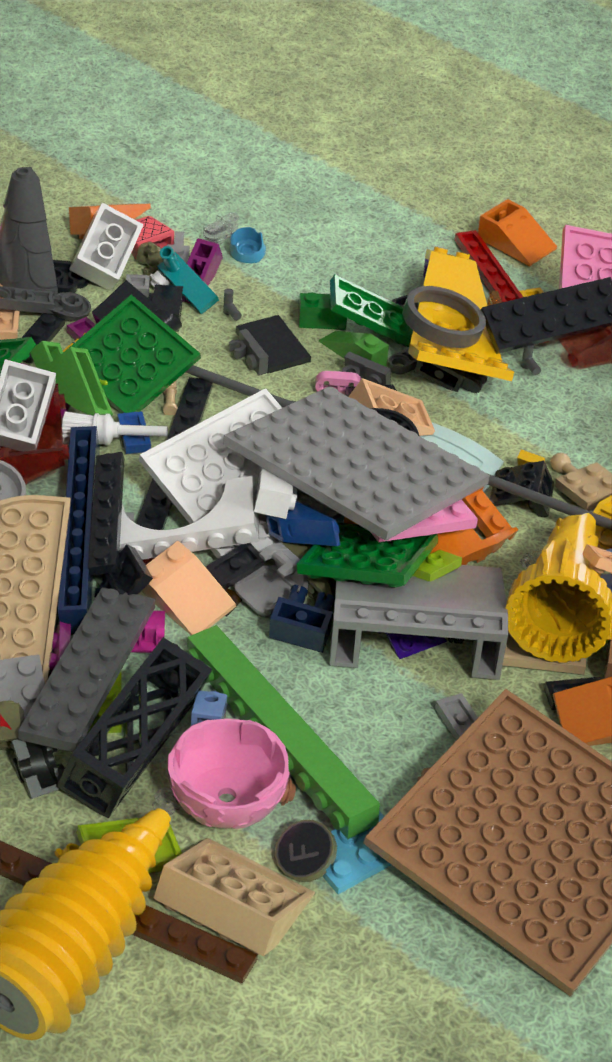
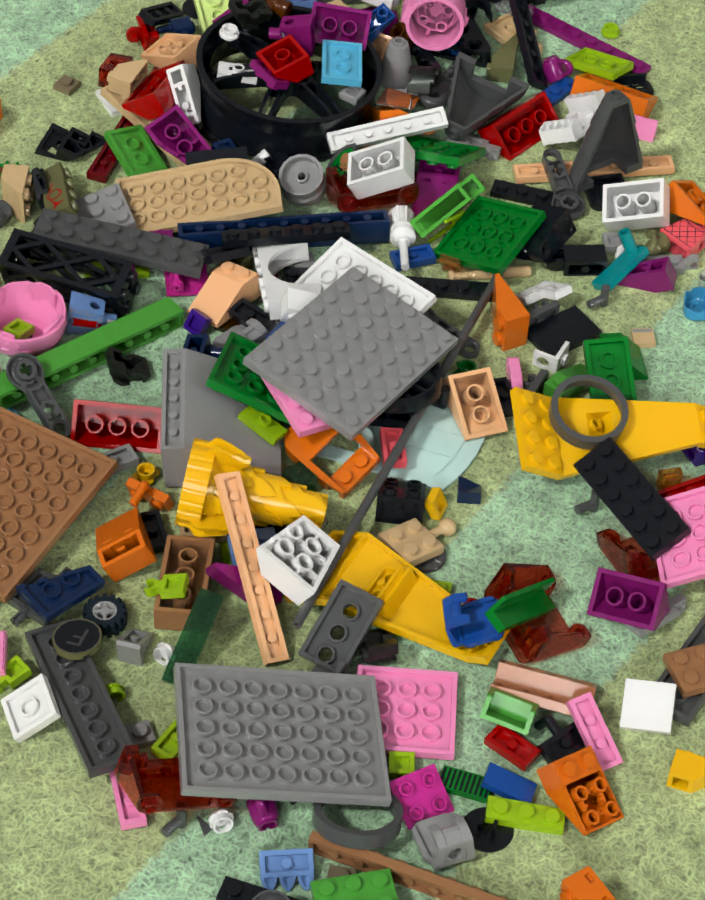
camera: 85 degrees right, 5 degrees up
none -> lime plate [3,318,35,339]
none -> dark grey beam [6,353,71,437]
none -> red slope [70,399,161,454]
none -> pearl dark grey cylinder [105,346,151,386]
none -> orange plate [125,477,174,511]
none -> yellow plate [133,462,160,485]
none -> dark purple plate [183,308,212,334]
none -> clear green brick [282,461,318,492]
none -> clear orange plate [438,254,464,272]
none -> dark blue slope [457,476,481,504]
none -> orange slope [491,273,530,352]
none -> white tile [516,280,573,306]
none -> white bracket [532,341,570,373]
none -> tan tile [630,328,656,348]

